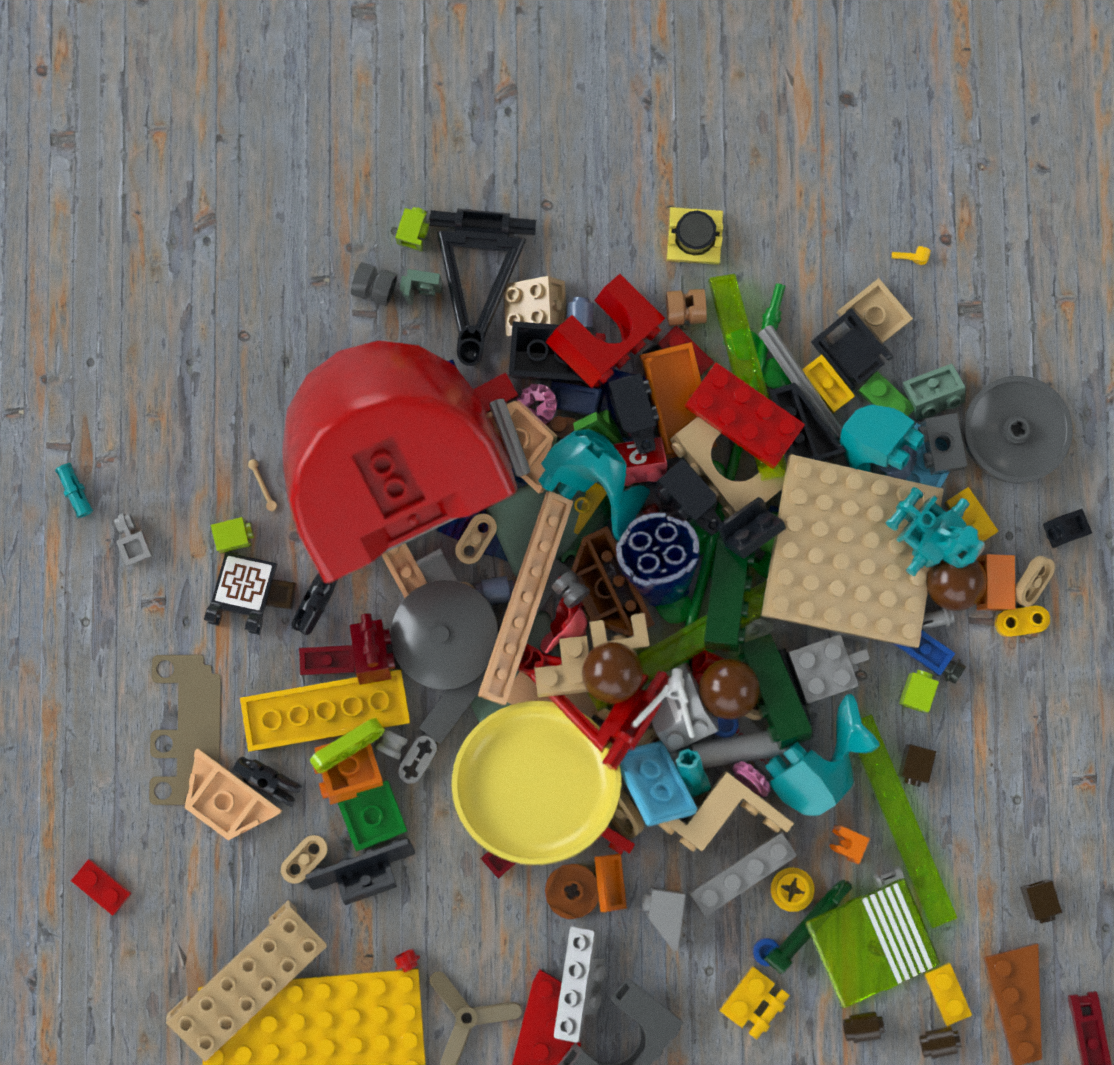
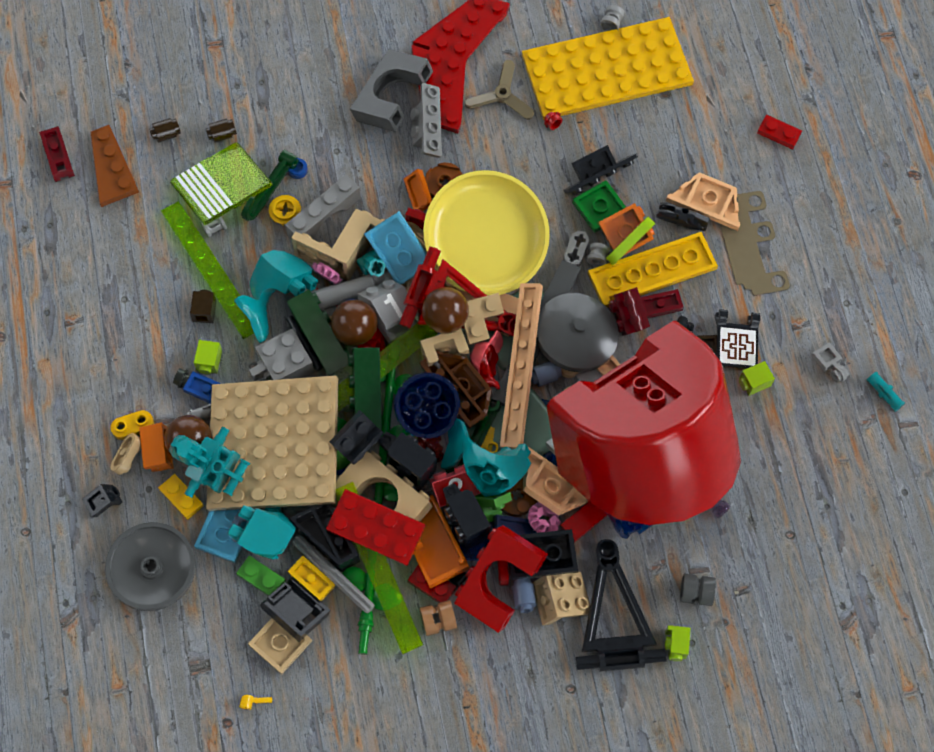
camera: 170 degrees right, 15 degrees down
tan bracket [166,900,327,1061] -> none
tan hinge [248,459,277,511] -> none
tan plate [281,835,328,884] -> none
sand green bracket [400,269,443,305] -> none
light grey axle [490,399,530,477] -> none
flat silver wheel [551,570,590,609] -> none
white plant [633,668,695,738] -> none
light grey slope [642,887,686,951] -> none
piece [667,207,723,265] -> none
yellow plate [719,966,790,1040] -> none
orange hinge [829,825,870,864] -> none
sand green bracket [903,364,966,420] -> none
dark grey brick [918,413,968,475] -> none
yellow plate [924,963,972,1026] -> none
dark brown brick [1020,879,1062,924] -> none

